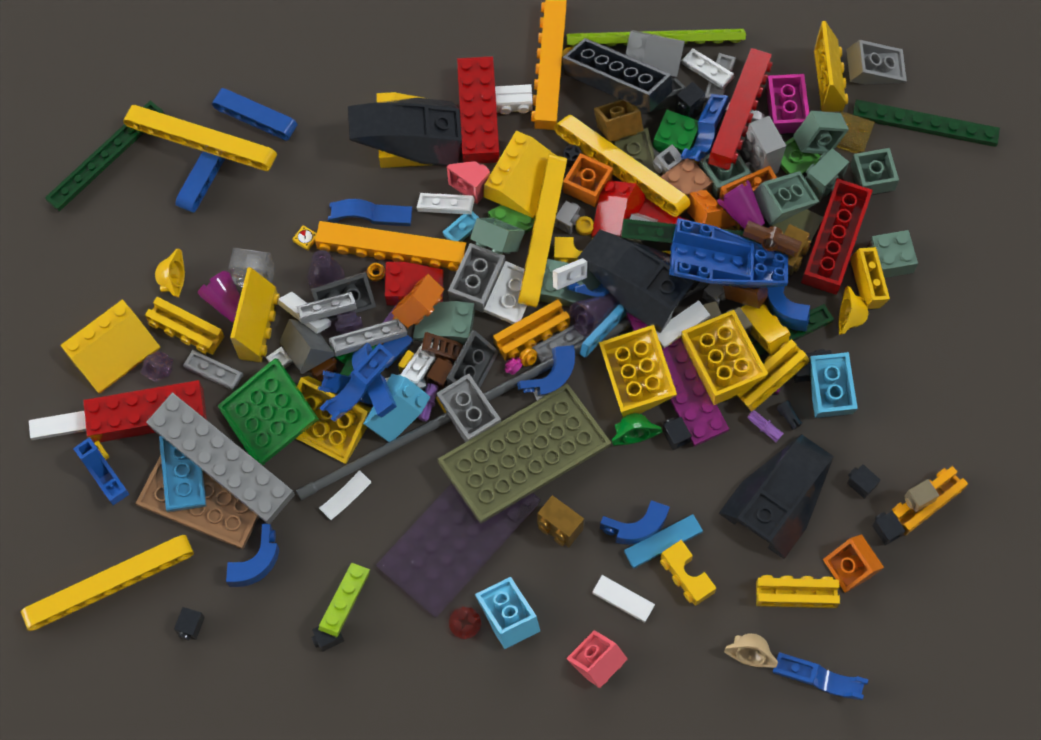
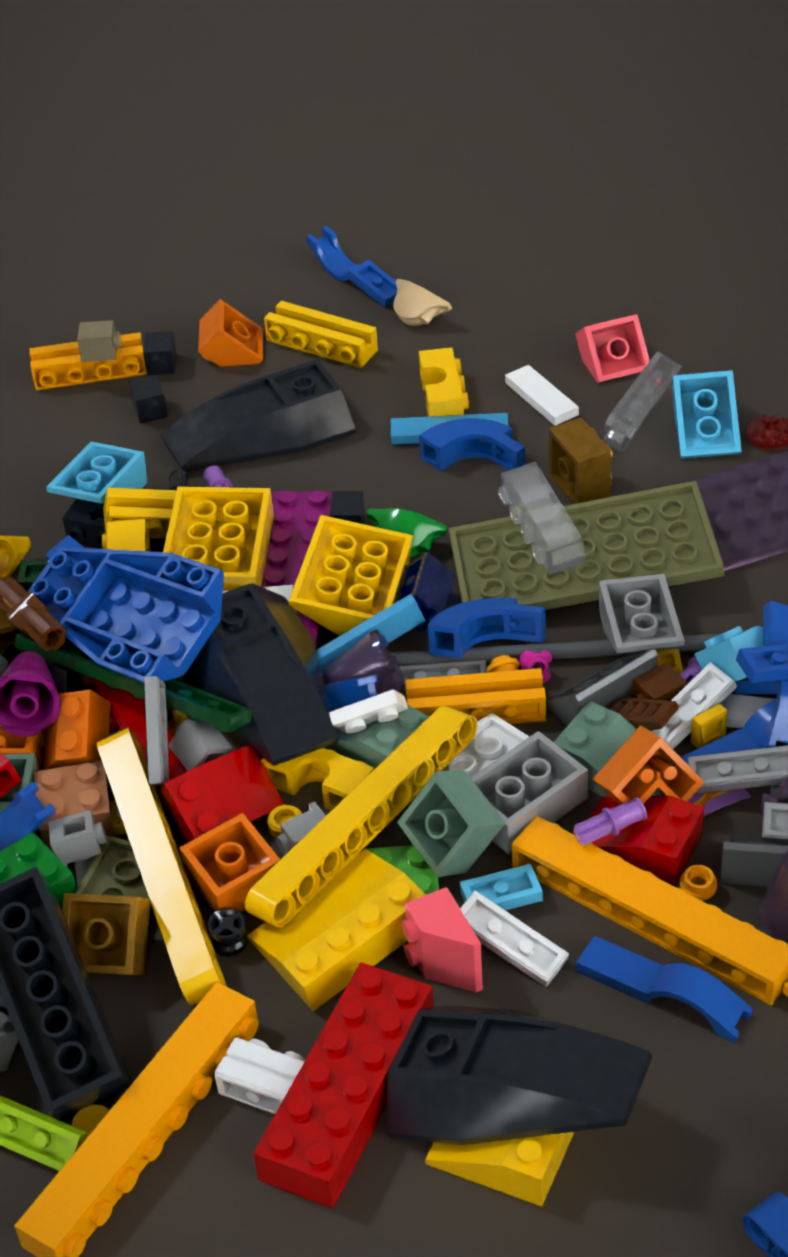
camera: 150 degrees left, 25 degrees down
none -> light grey tile [144,676,170,788]
none -> clear blue brick [394,552,455,632]
none -> clear brick [498,462,585,575]
none -> medium lavender axle [573,797,647,845]
none -> clear brick [598,351,682,453]

